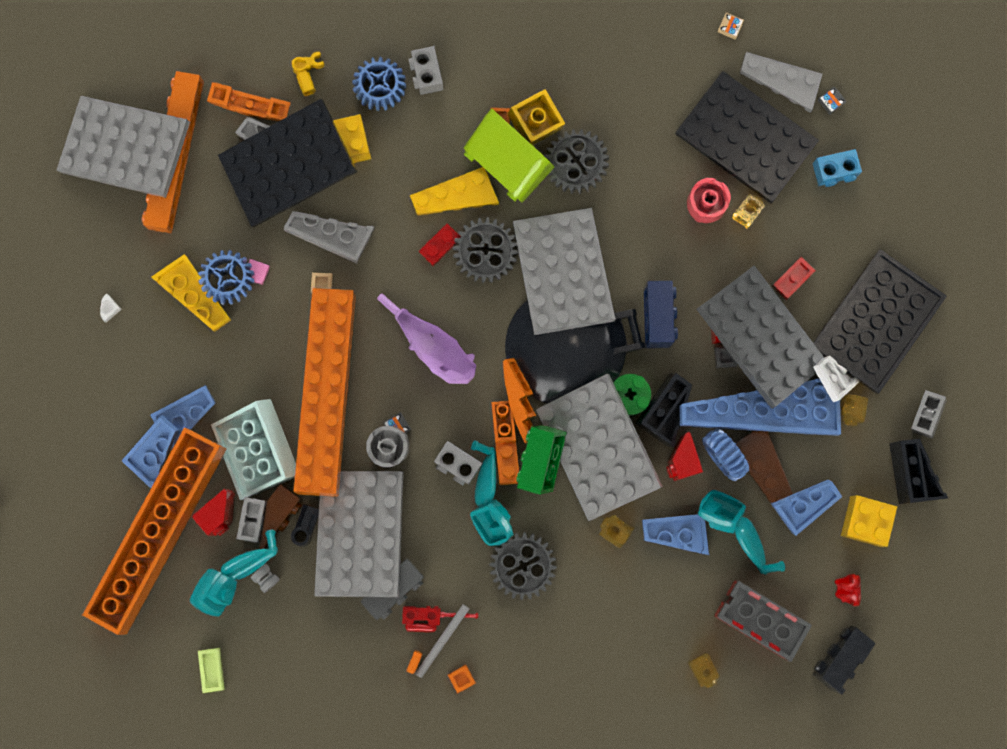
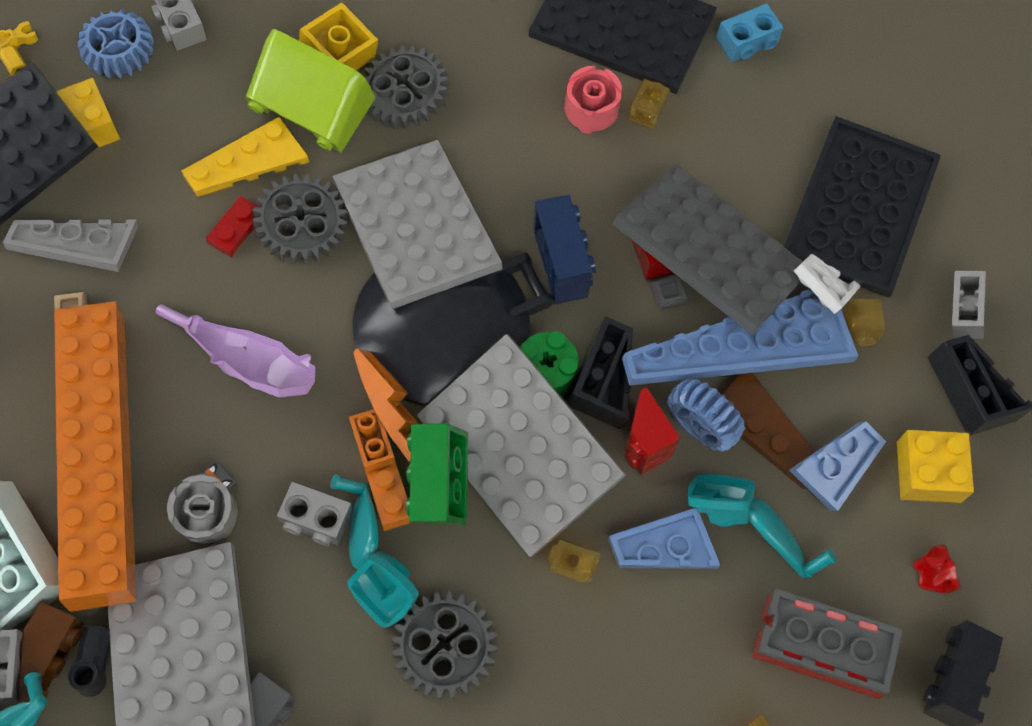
camera: 15 degrees left, 15 degrees down
red plate [772,257,816,300] -> none

